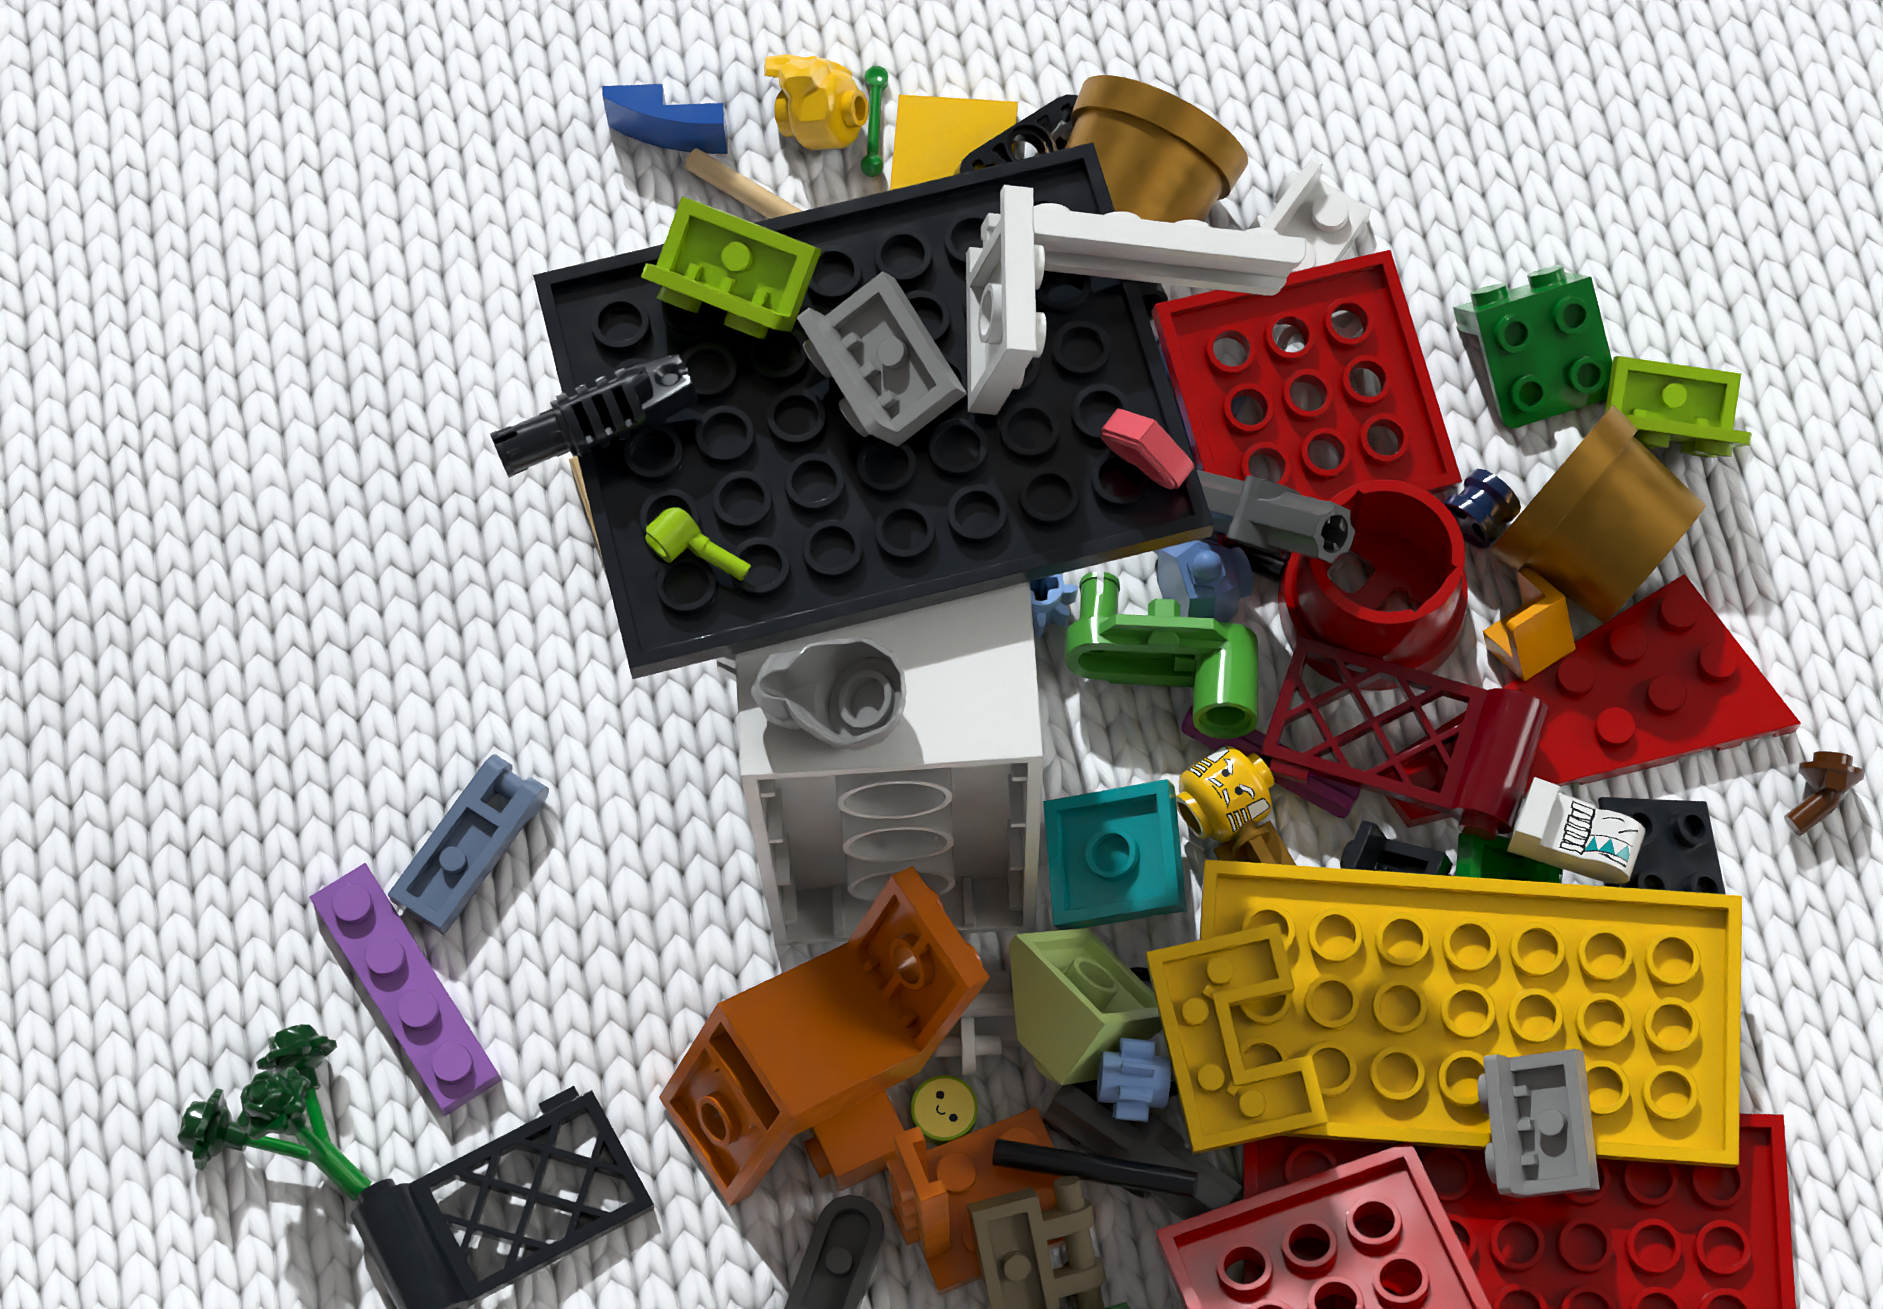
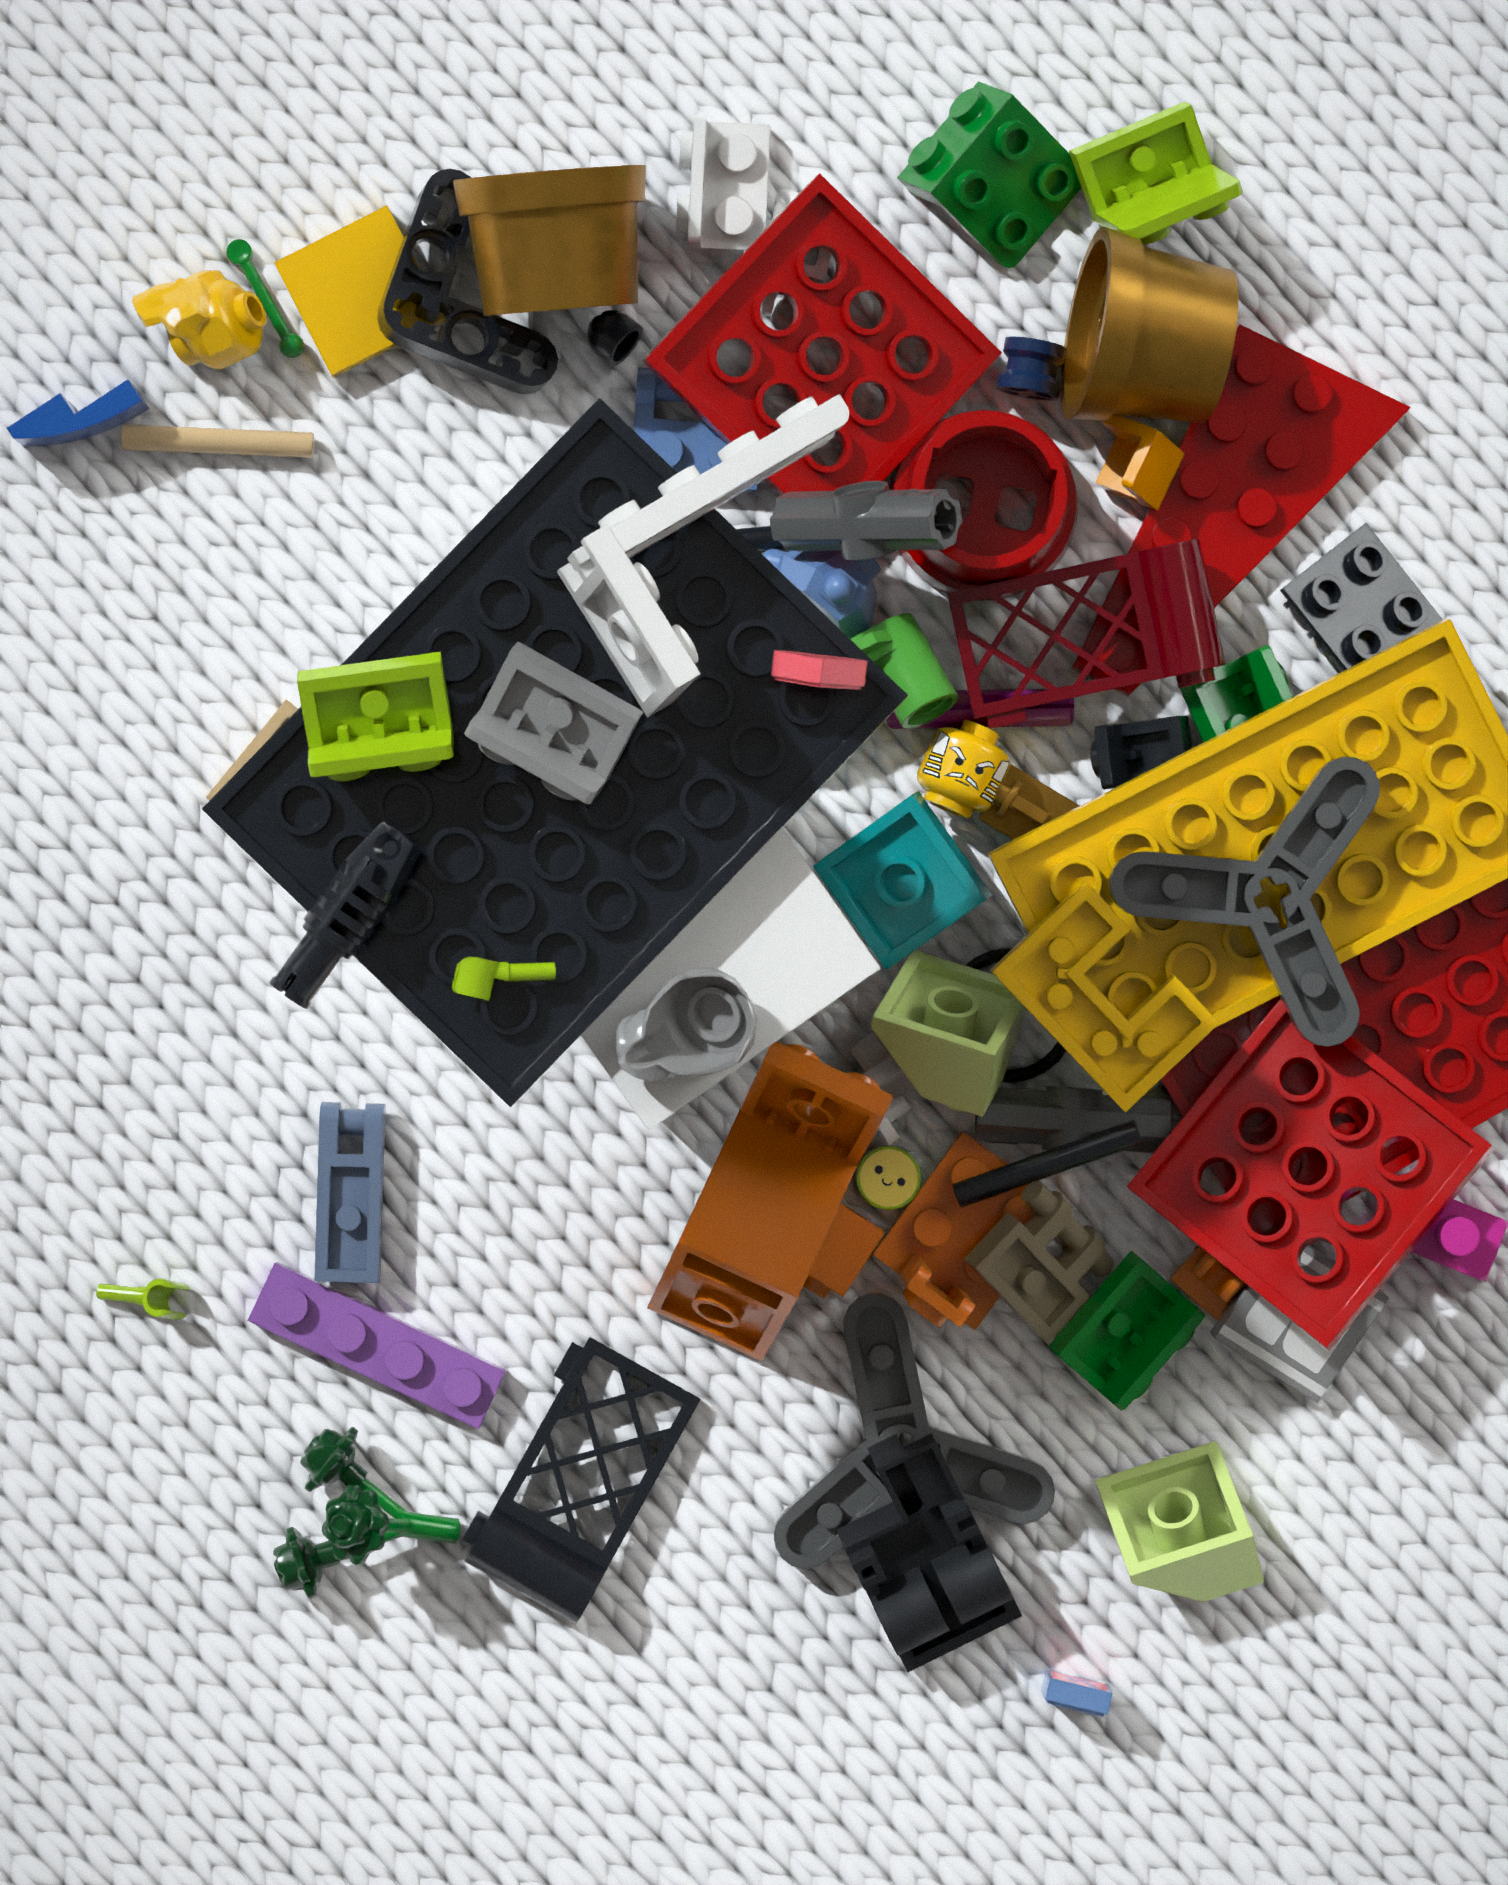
camera: 30 degrees left, 20 degrees up
light blue gear [1097,1037,1171,1122] -> none
light grey bracket [1478,1049,1600,1199] -> none
white leg [1507,777,1645,884] -> none
reddish brown plate [1784,751,1865,836] -> none
none -> lime hand [96,1279,190,1320]
none -> dark grey piece [1108,757,1380,1047]

